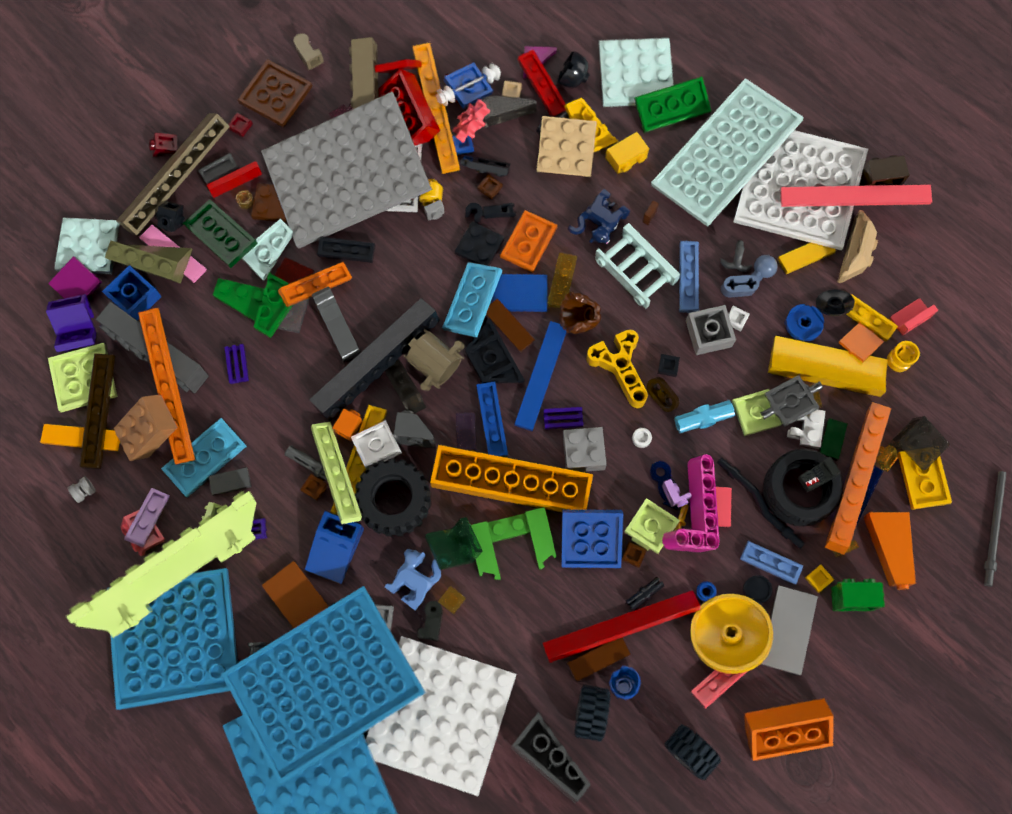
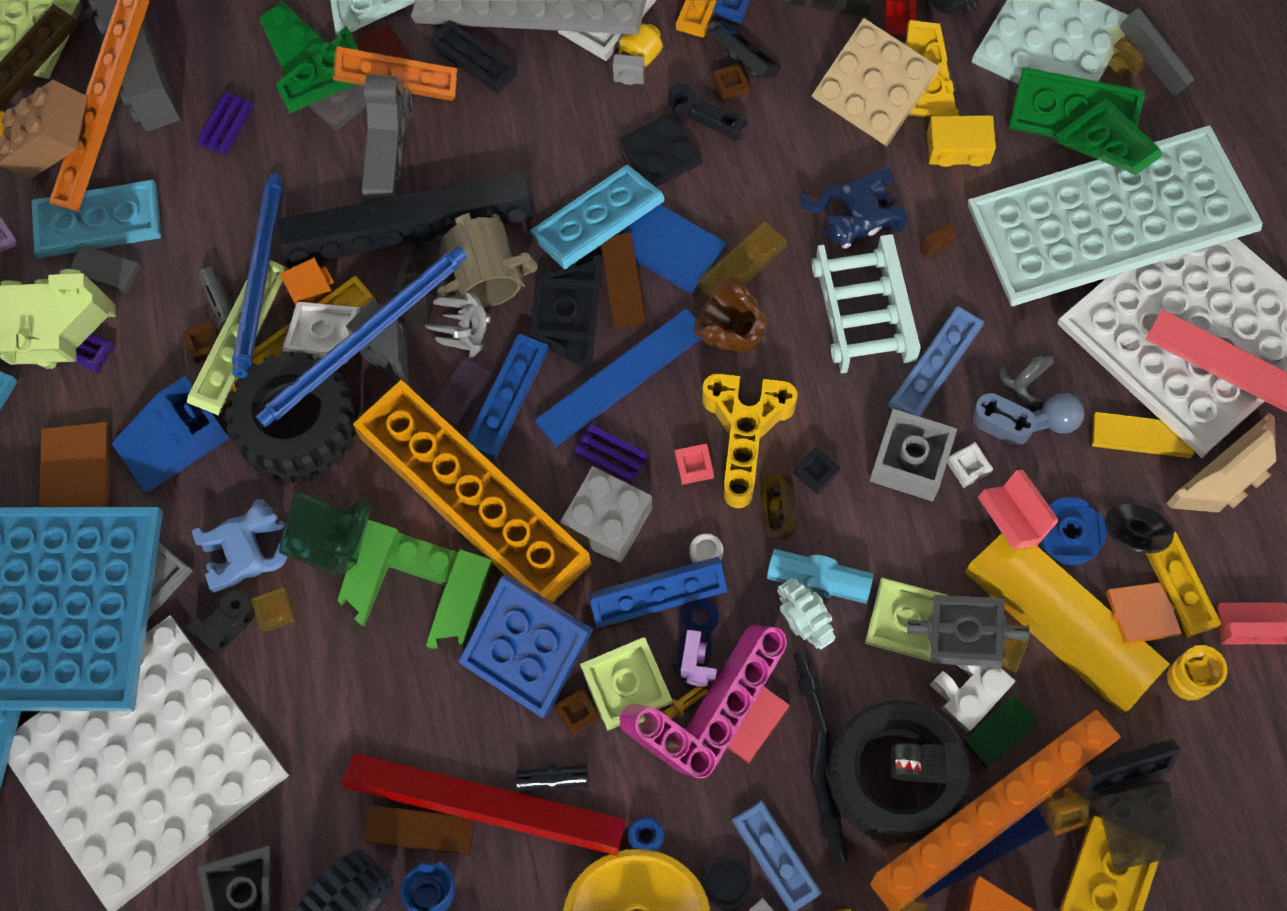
camera: 35 degrees right, 5 degrees down
orange tile [500,210,557,273] -> none
none -> blue piece [231,174,283,378]
none -> blue piece [255,246,467,428]
none -> light grey piece [425,291,491,358]
none -> blue plate [587,557,728,628]
none -> coral plate [675,444,714,485]
none -> light aqua gear [777,578,835,650]
none -> coral panel [978,470,1058,550]
none -> green wing [1054,98,1163,175]
none -> black plate [1075,739,1181,799]
none -> clear yellow tile [1108,37,1144,78]
none -> dark grey tile [1119,8,1195,97]

